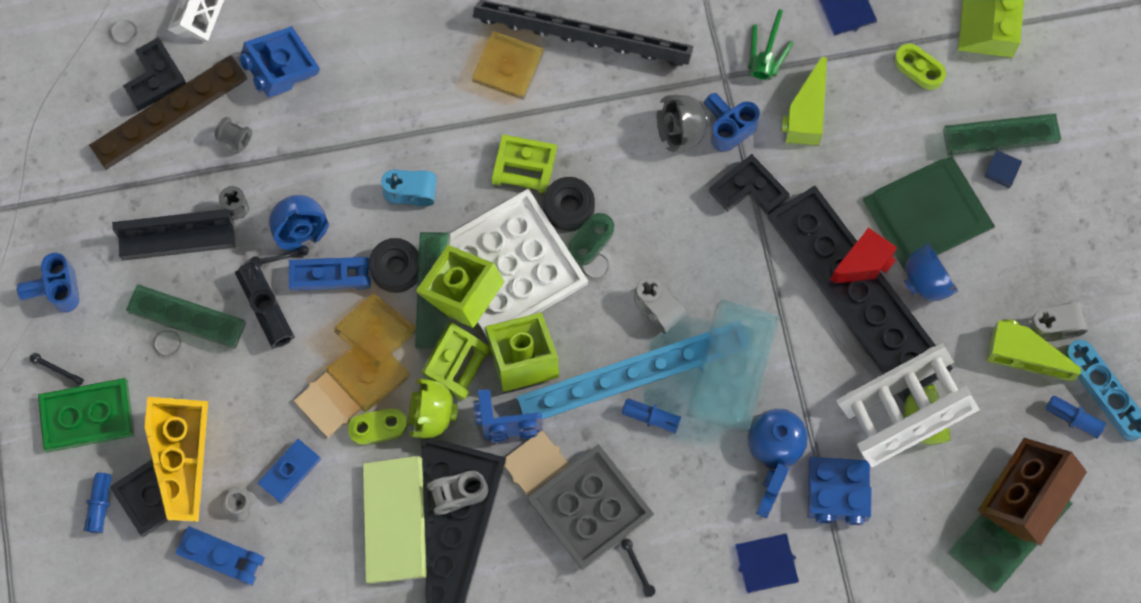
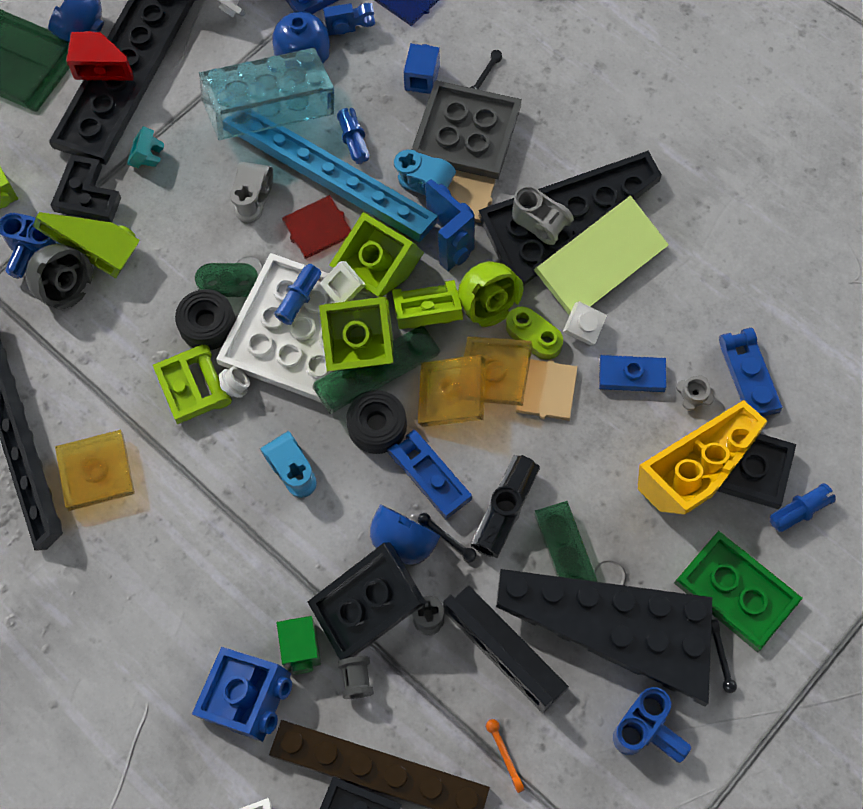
camera: 125 degrees left, 5 degrees down
none -> lime slope [33,212,140,279]
none -> teal tile [127,126,164,169]
none -> white plate [219,367,250,398]
none -> blue axle [274,264,321,325]
none -> green brick [276,616,321,674]
none -> clear red piece [282,195,351,259]
none -> black plate [307,542,426,660]
none -> white plate [320,261,366,303]
none -> dark azure piece [394,149,456,196]
none -> blue brick [404,43,440,94]
none -> orange hinge [486,719,525,793]
none -> black wing [496,569,713,706]
none -> white plate [563,301,607,346]

